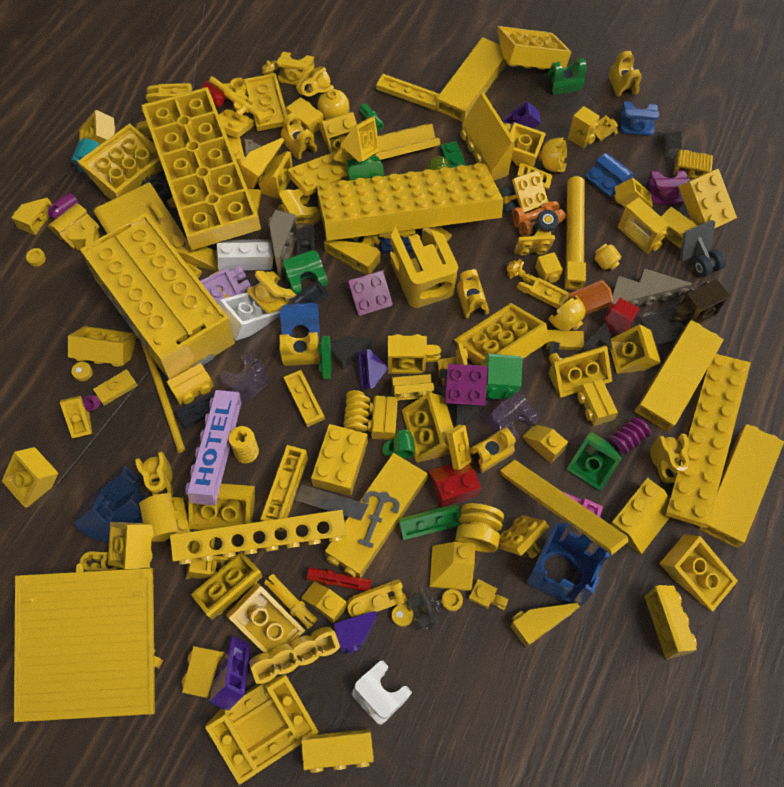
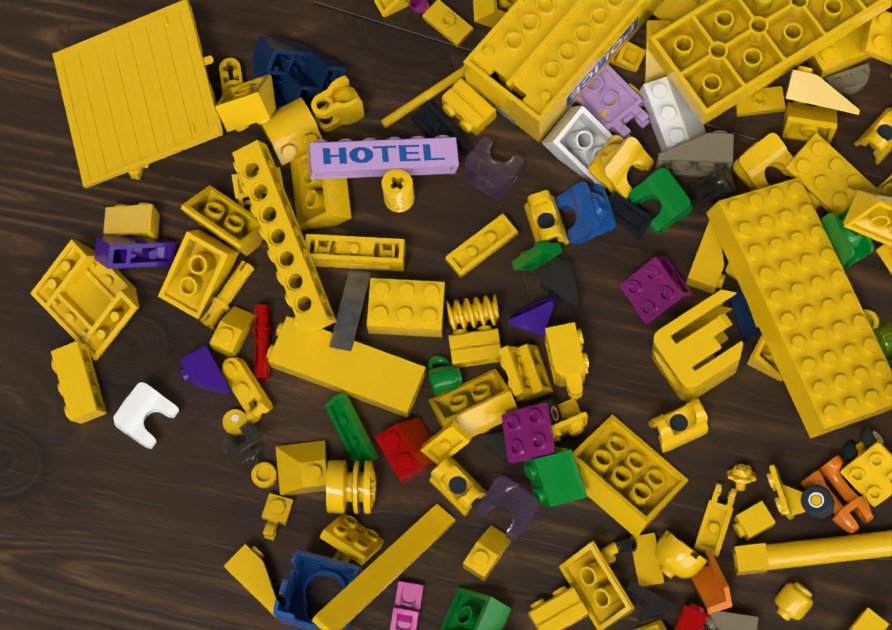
camera: 85 degrees right, 10 degrees up
yellow brick [249,627,340,684] -> none
dark grey piece [359,491,400,548] -> none

